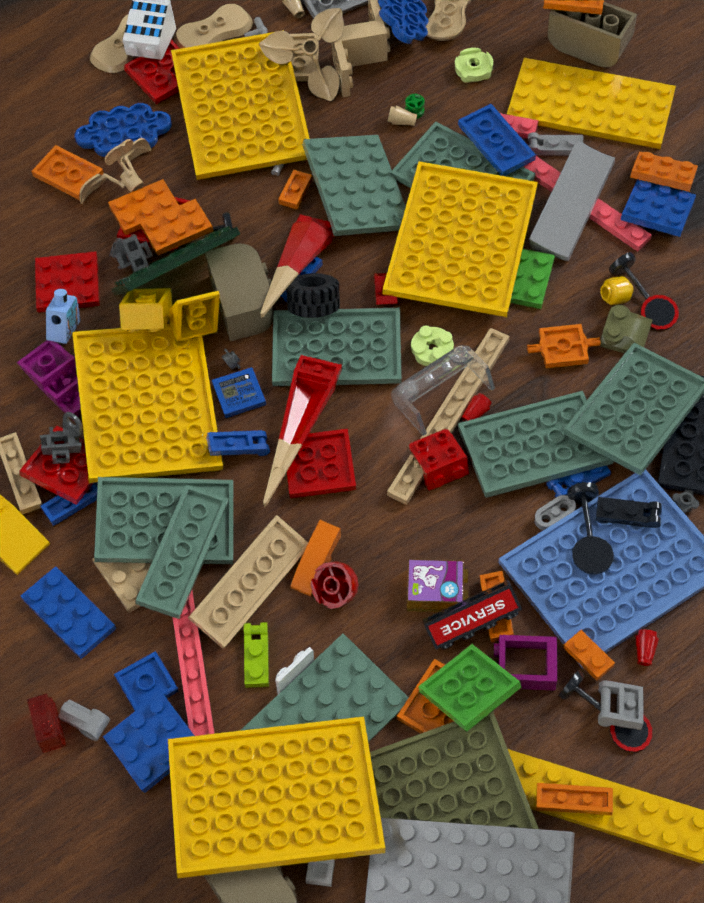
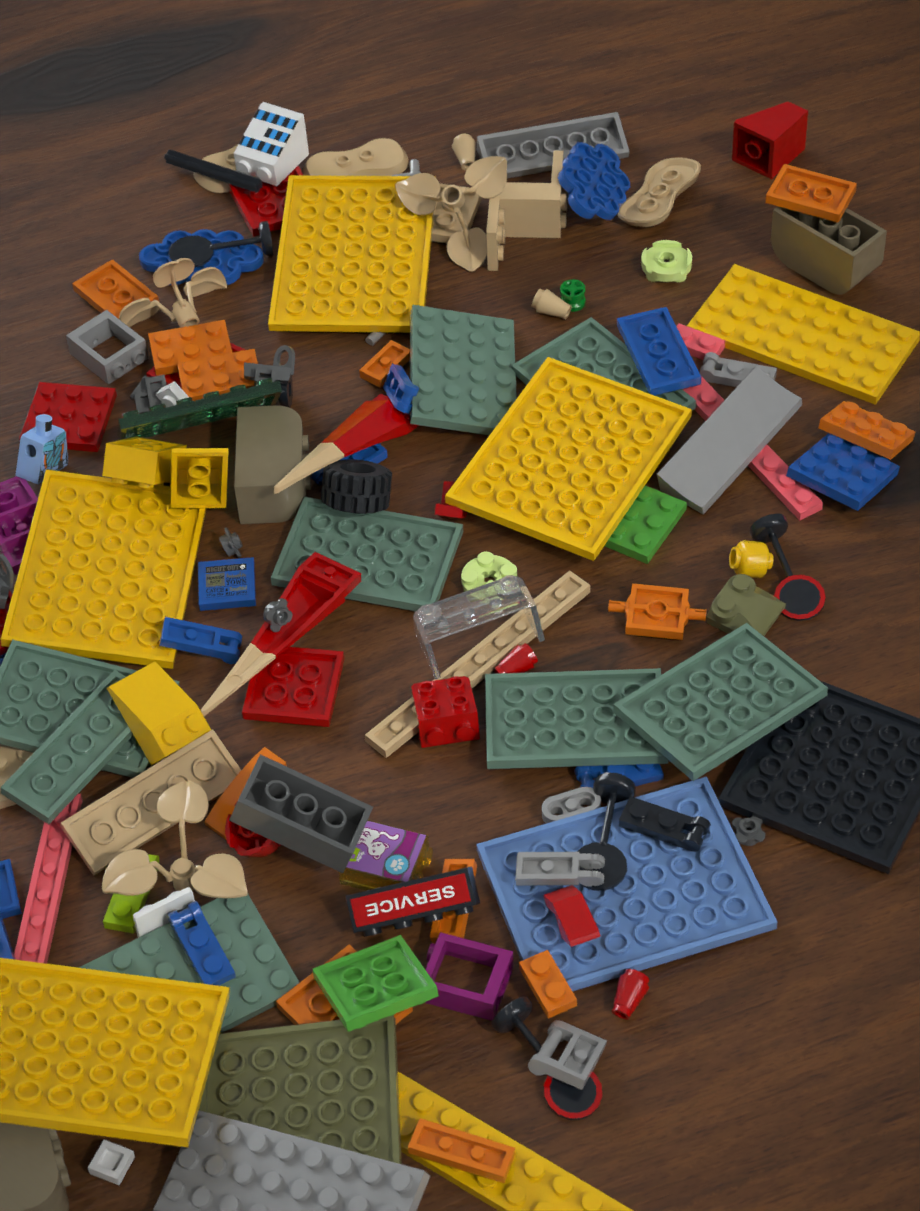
camera: 15 degrees right, 10 degrees down
none -> light grey window [66,310,149,384]
none -> tan plant [102,781,248,898]
none -> yellow slope [106,662,211,765]
none -> white plate [155,381,192,414]
none -> black axle [164,149,263,193]
none -> blue plate [167,901,236,986]
none -> black piece [169,221,273,268]
none -> dark grey brick [229,754,373,873]
none -> dark grey piece [244,345,295,390]
none -> dark grey plate [263,598,293,632]
none -> blue plate [383,363,419,413]
none -> light grey hinge [515,852,605,886]
none -> red slope [543,885,601,947]

